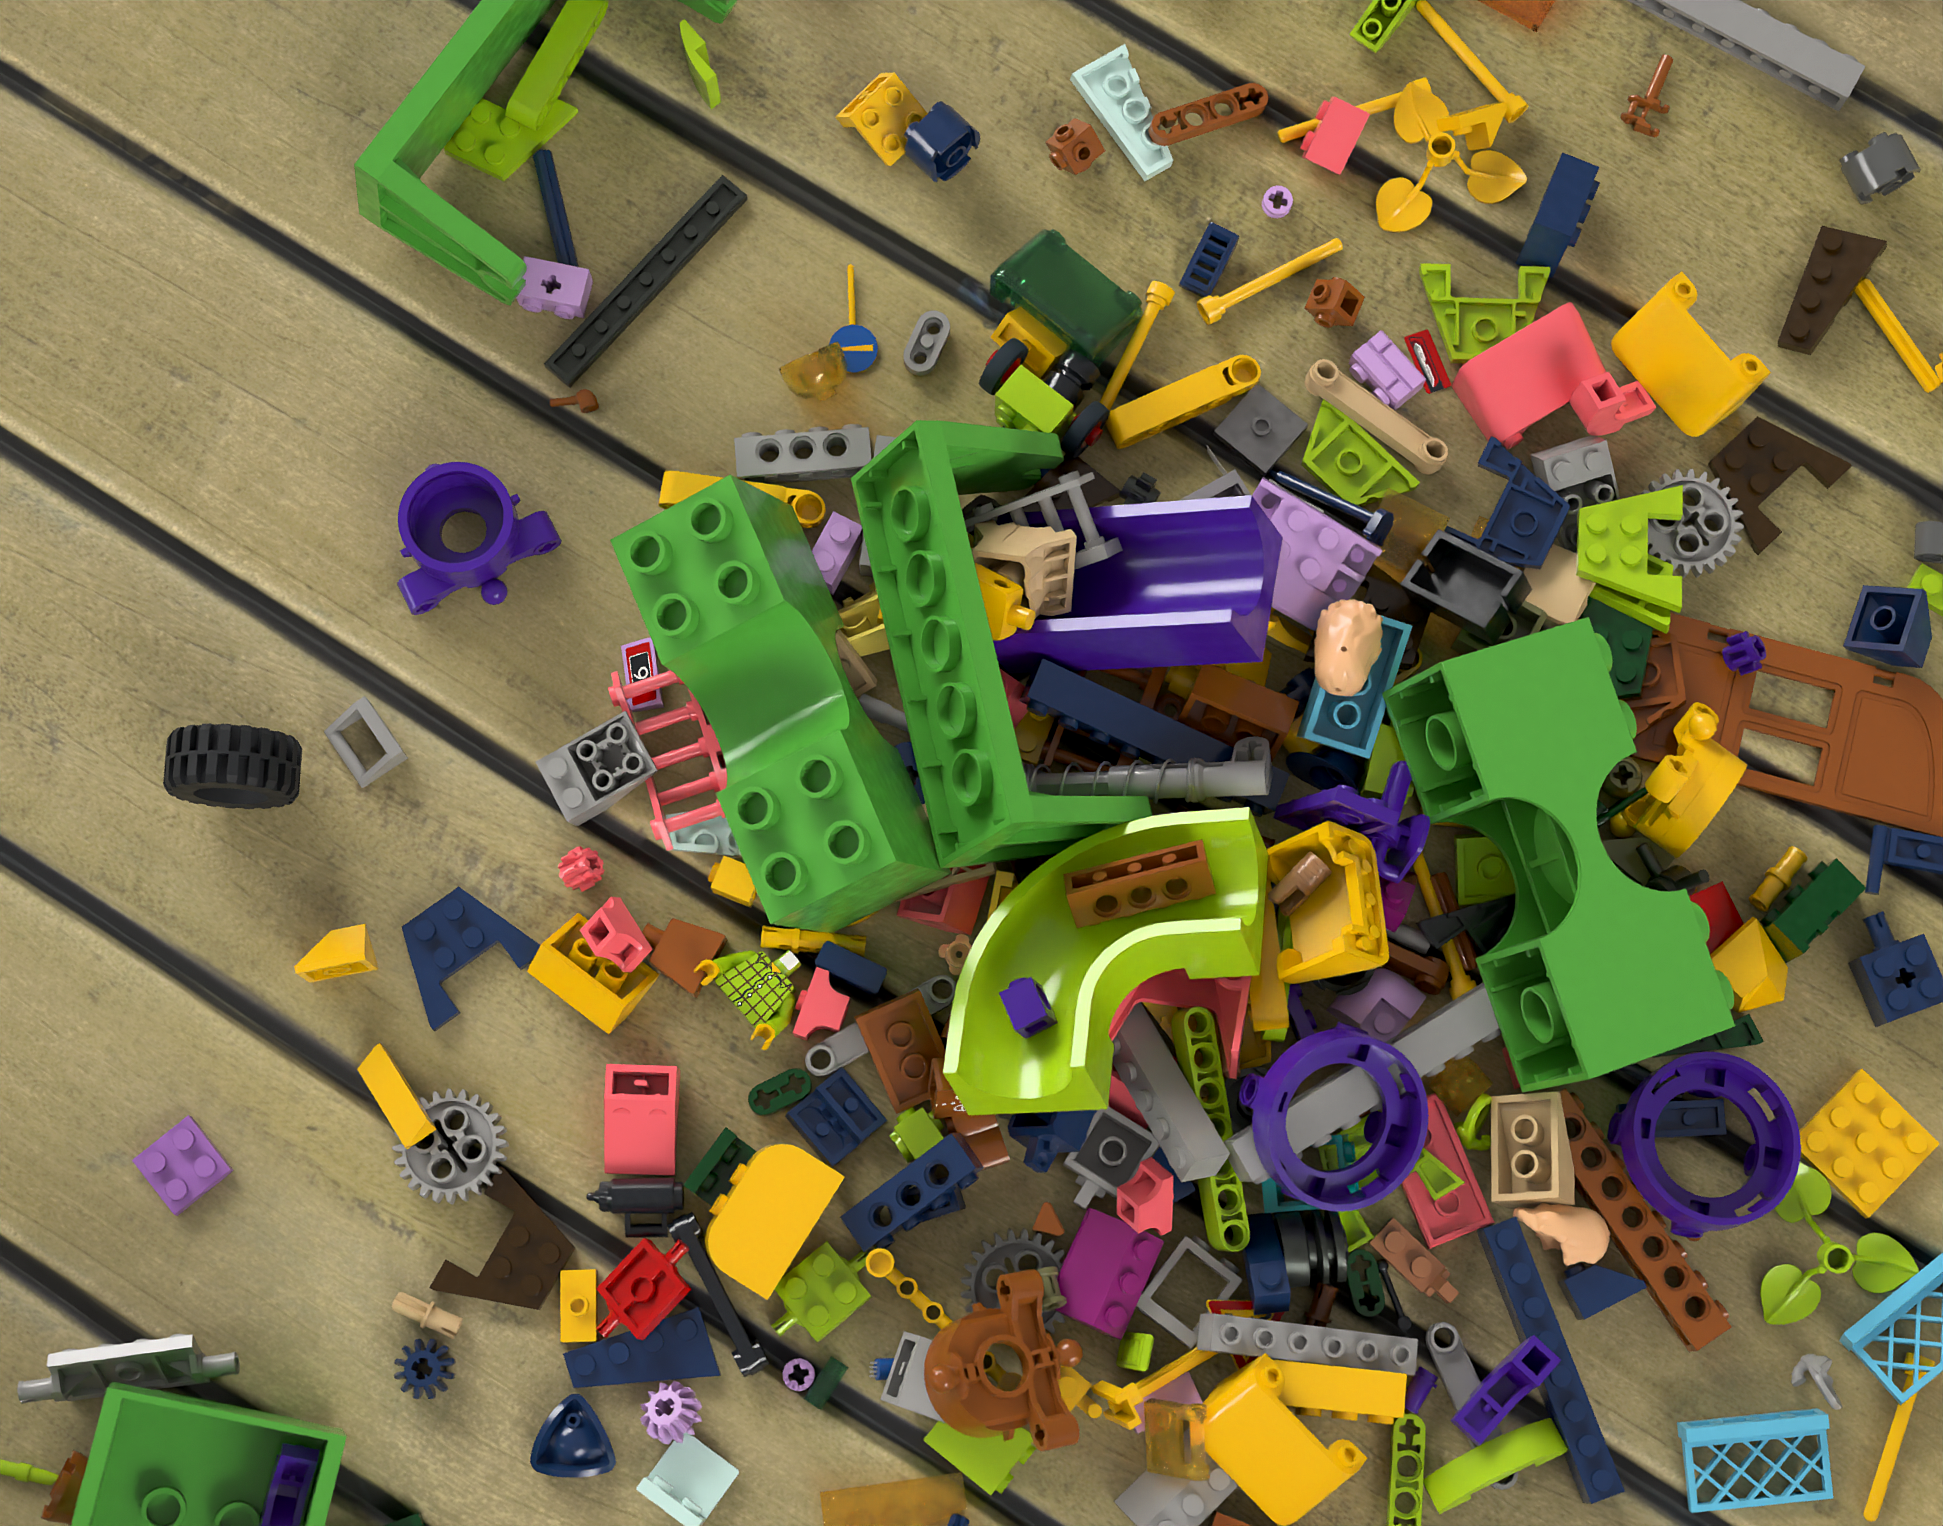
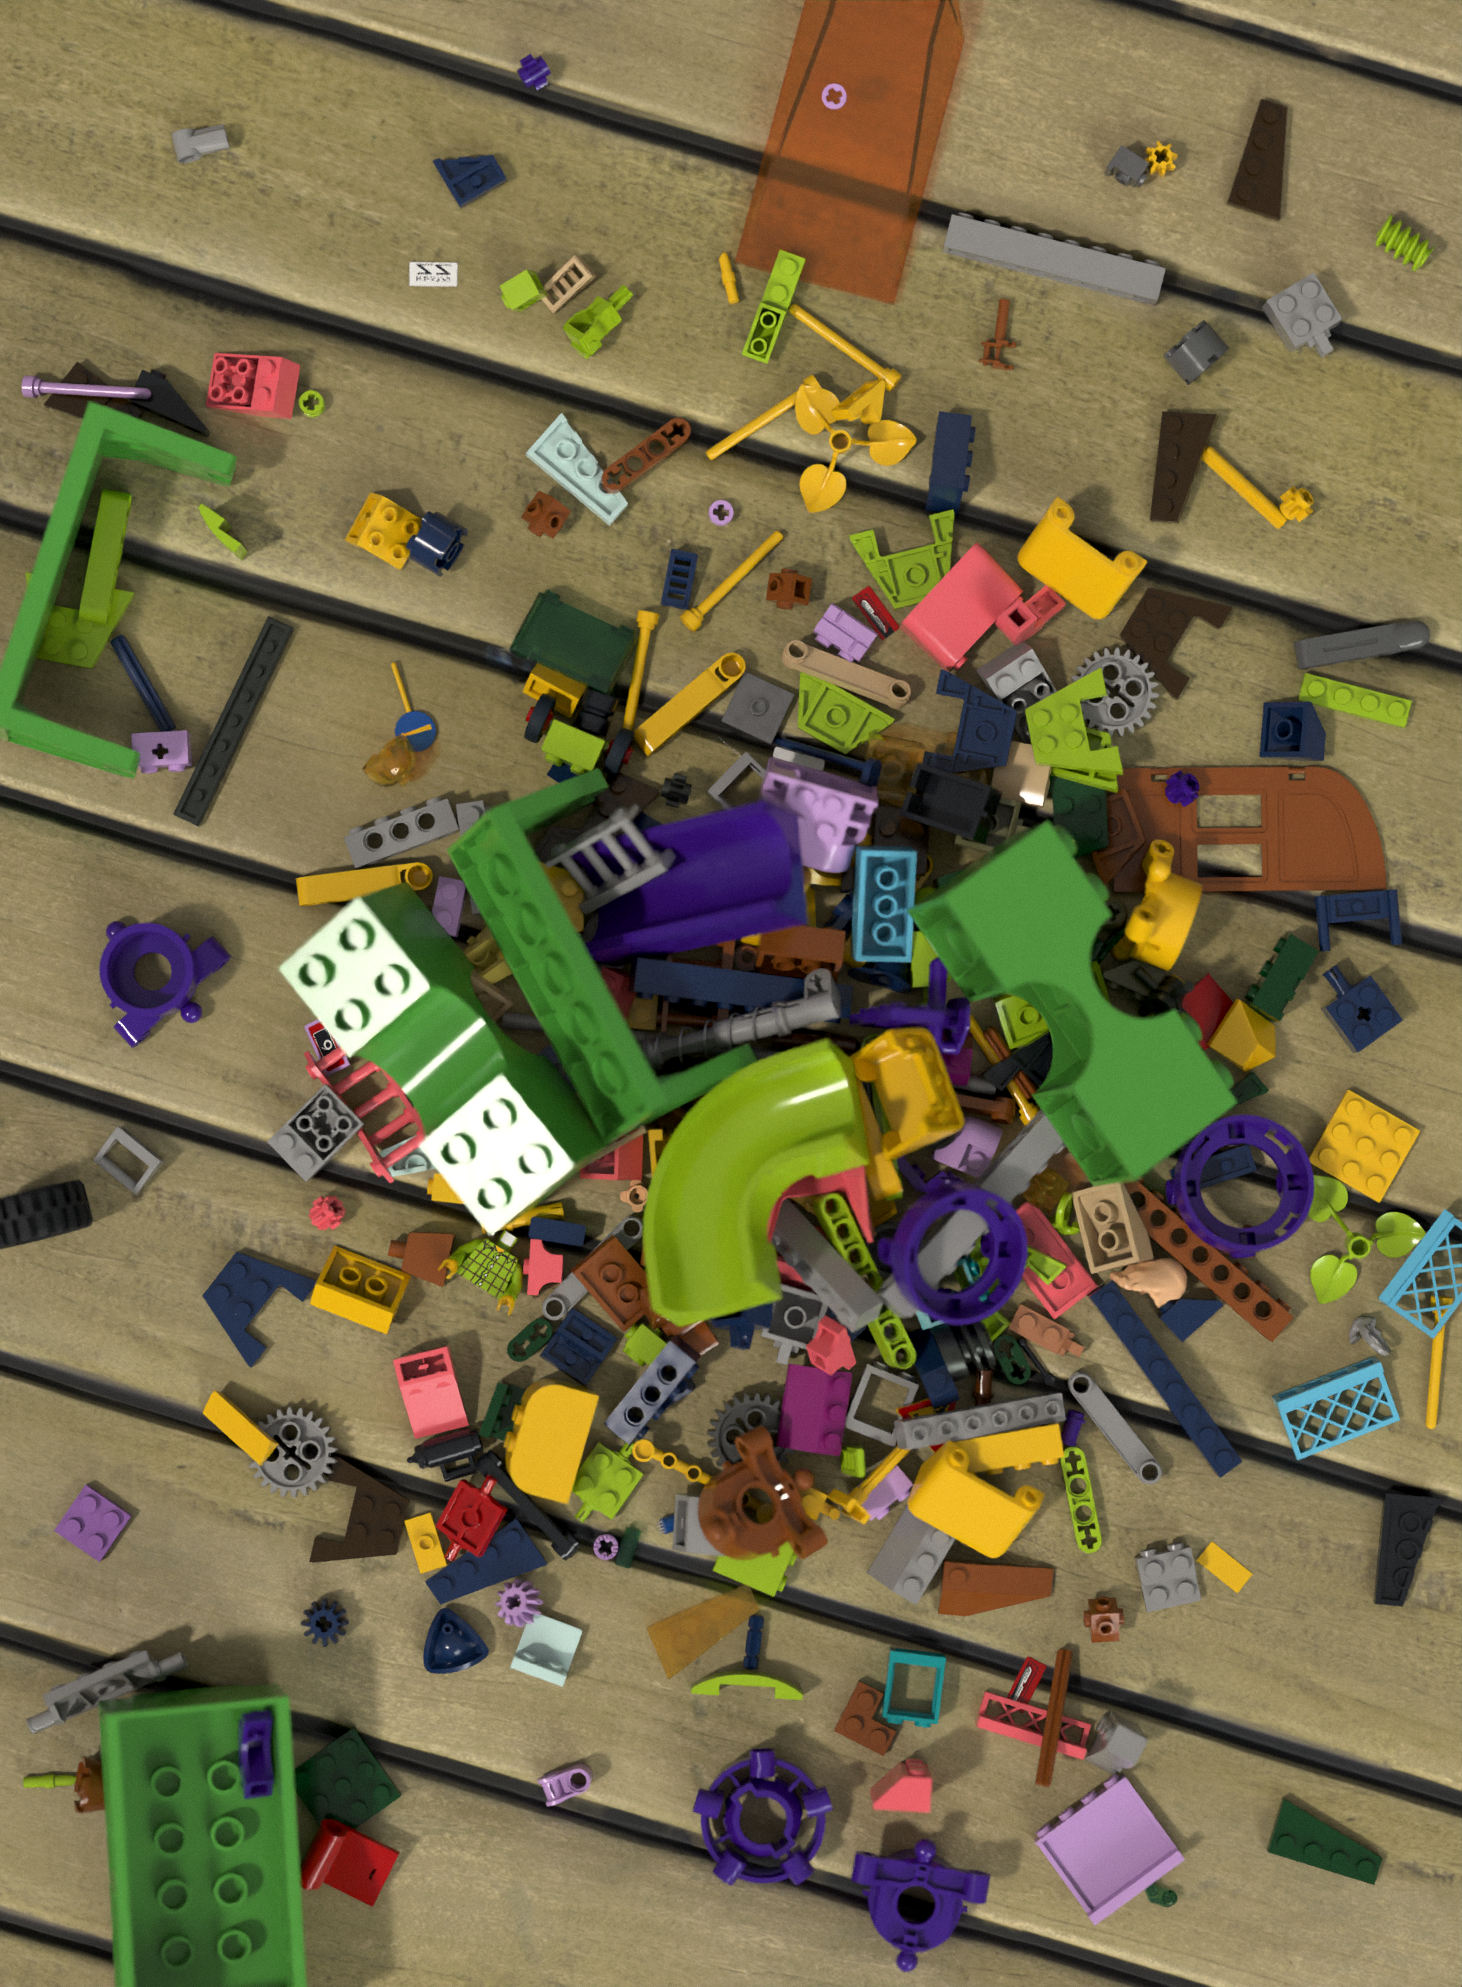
camera: 20 degrees left, 10 degrees up
yellow slope [294,924,378,983] -> none
tan axle [392,1292,464,1340] -> none
dark orange hand [550,389,599,413] -> none
coral brick [580,896,653,972] -> none
light grey plate [903,310,950,376] -> none
tan slope [971,520,1077,618] -> none
yellow torso [975,563,1035,641] -> none
dark purple brick [999,977,1058,1039] -> none
dark orange slope [1032,1201,1065,1237] -> none
olive bush [1037,1267,1067,1312] -> none
dark orange brick [1064,839,1216,928] -> none
clear yellow plate [1144,1398,1210,1481] -> none
medium nougat hinge [1268,851,1332,916] -> none
coral brick [1300,96,1370,175] -> none
light nougat piece [1314,599,1383,696] -> none
lime slope [1423,1418,1568,1514] -> none
dark purple arch [1450,1335,1561,1446] -> none
yellow pin [1749,846,1808,912] -> none

